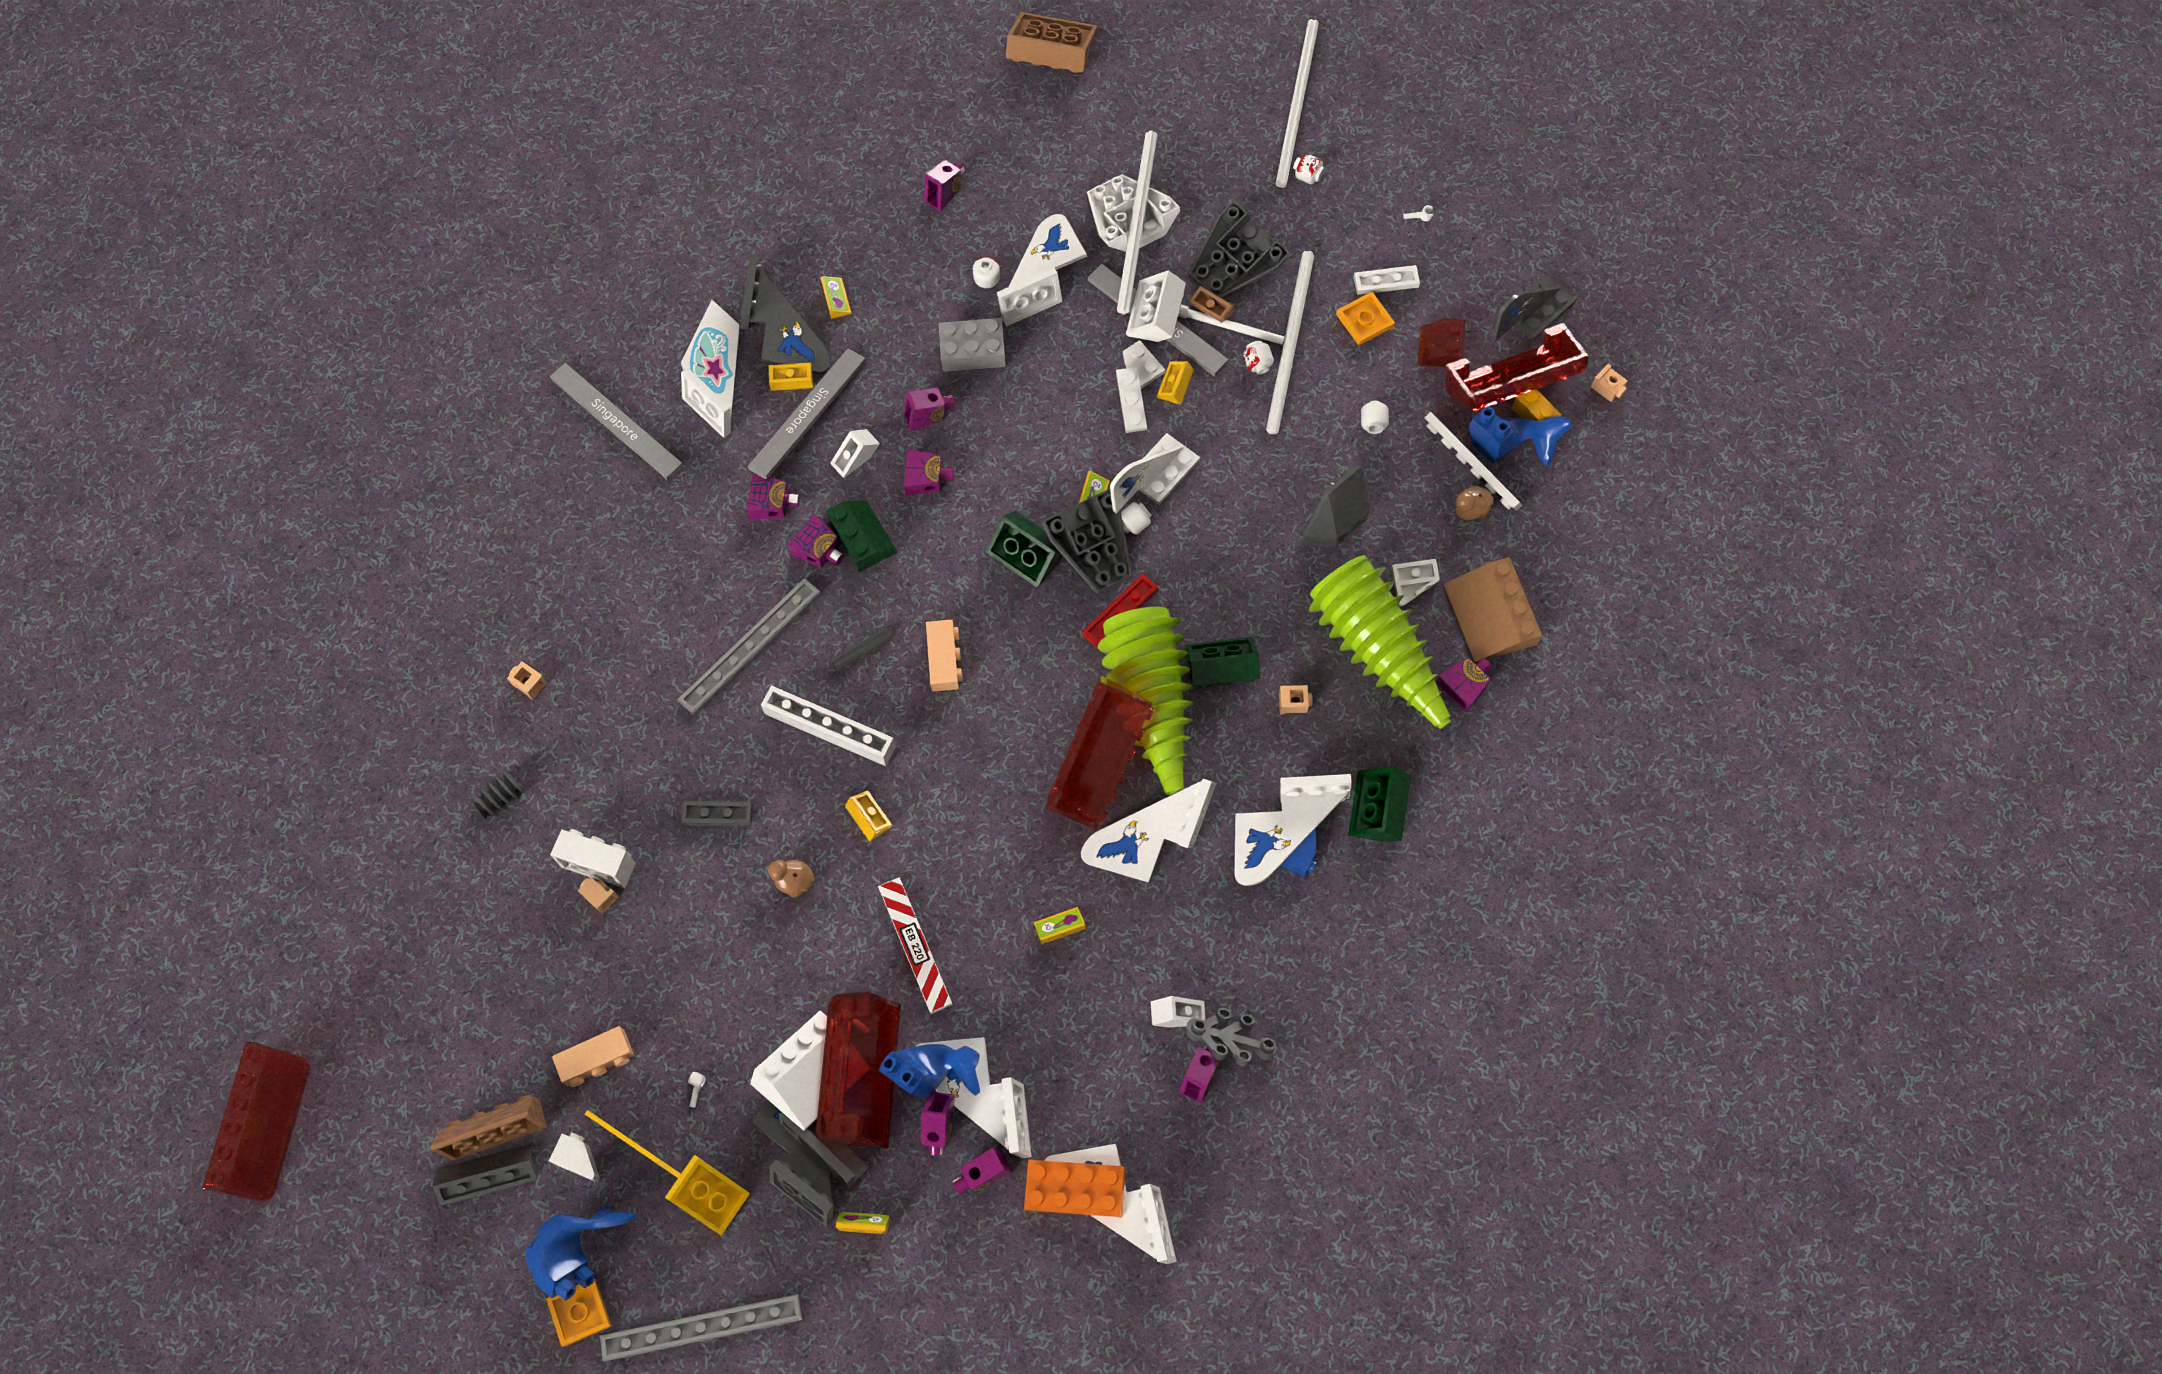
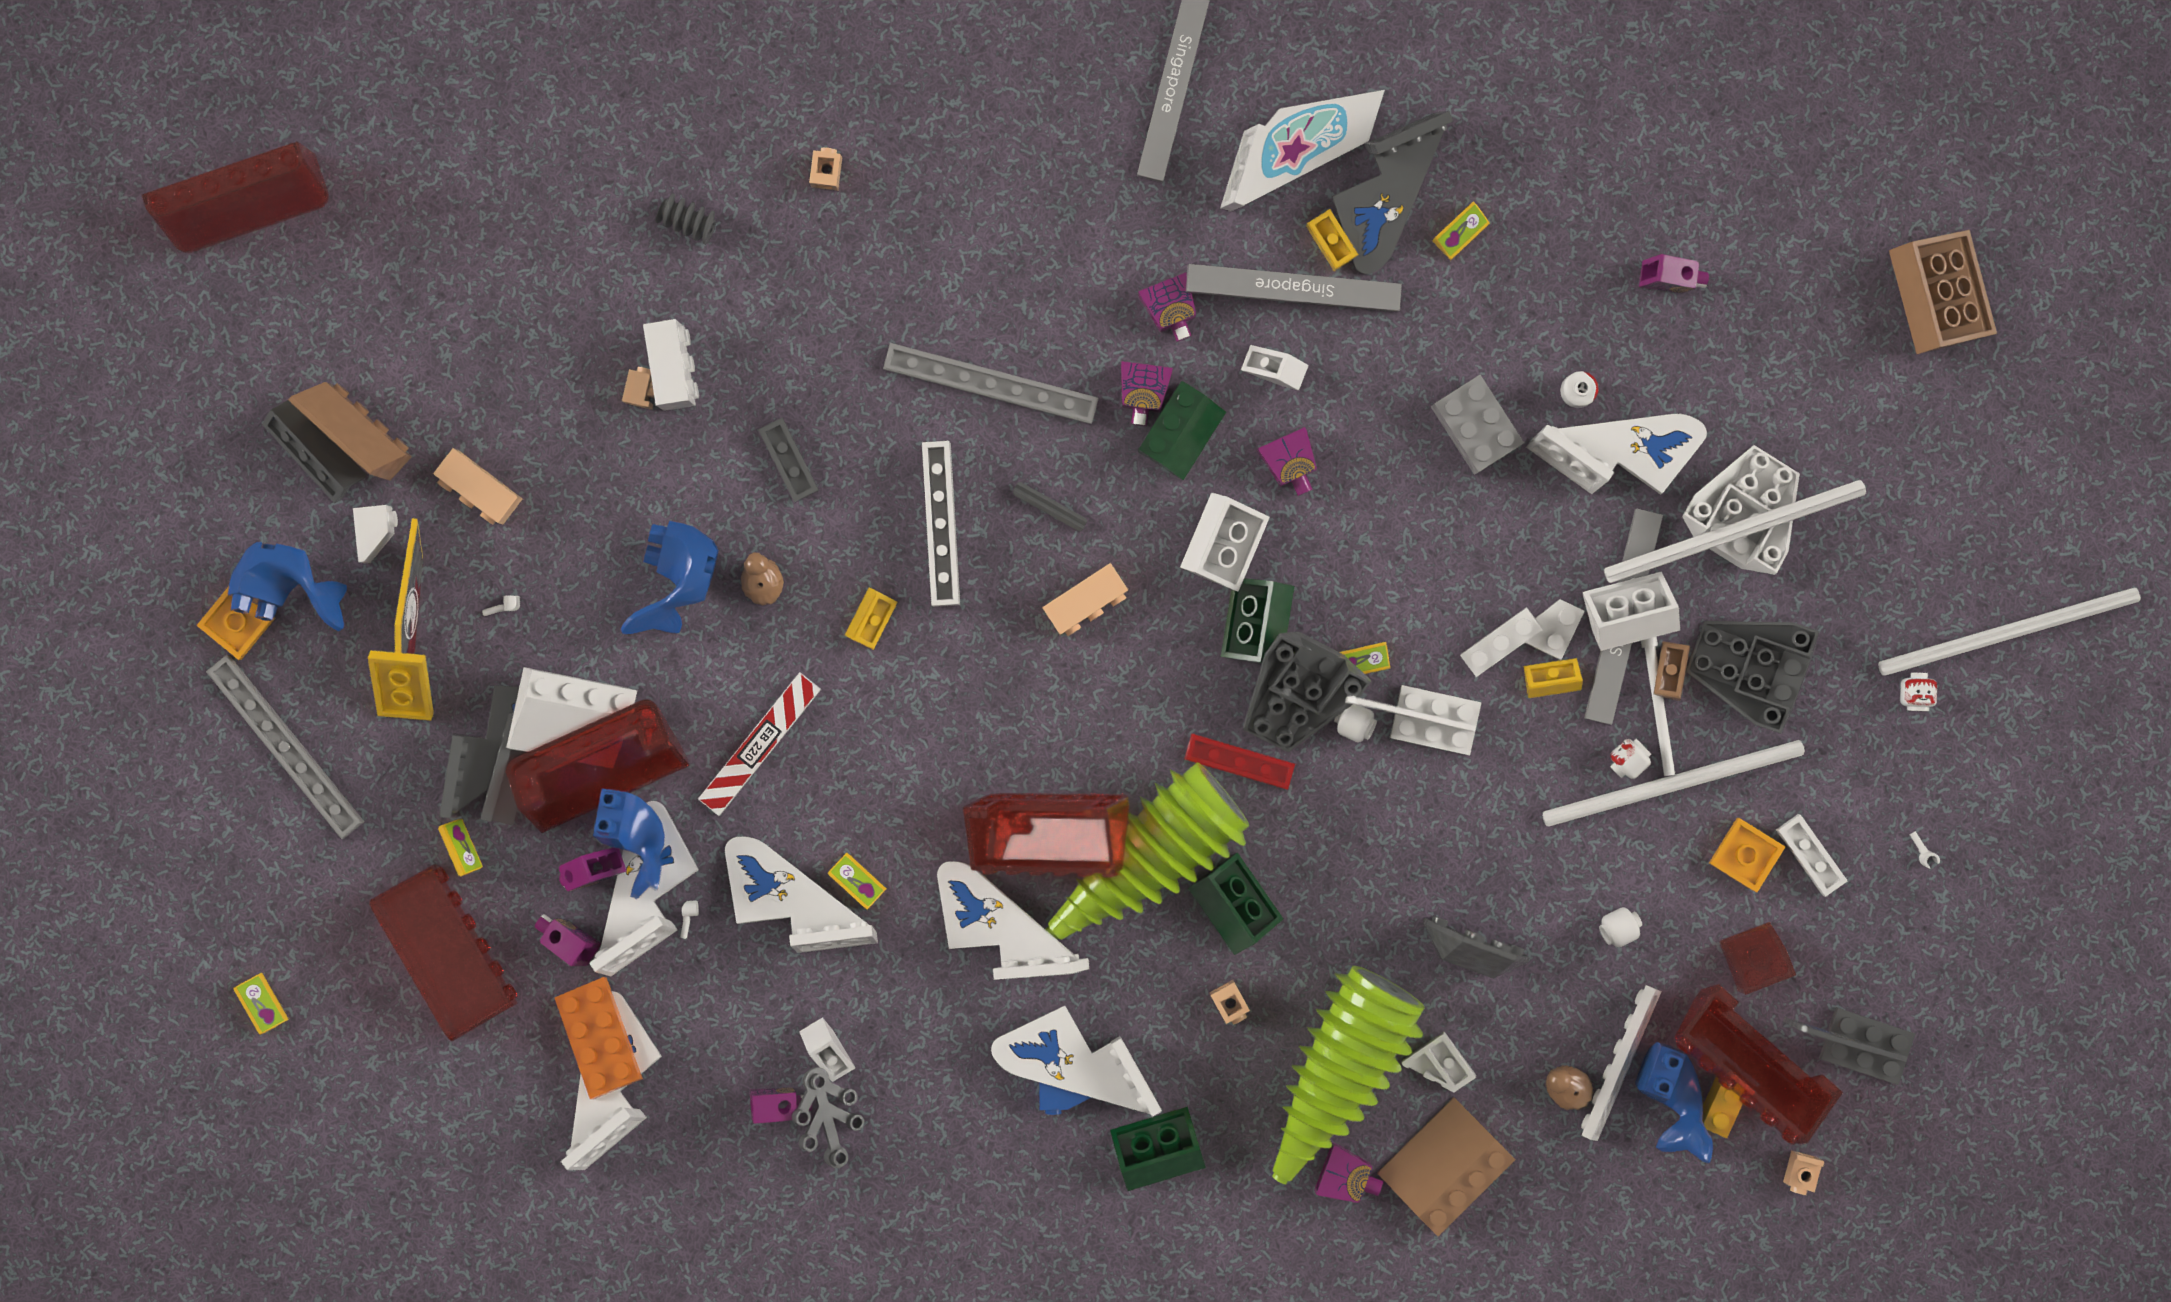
camera: 60 degrees right, 20 degrees up
magenta torso [903,388,955,431] -> none
none -> clear red windscreen [369,864,518,1042]
none -> blue hips [621,521,719,634]
none -> white hand [680,901,699,939]
none -> white piece [725,837,878,953]
none -> white slope [1180,493,1270,592]

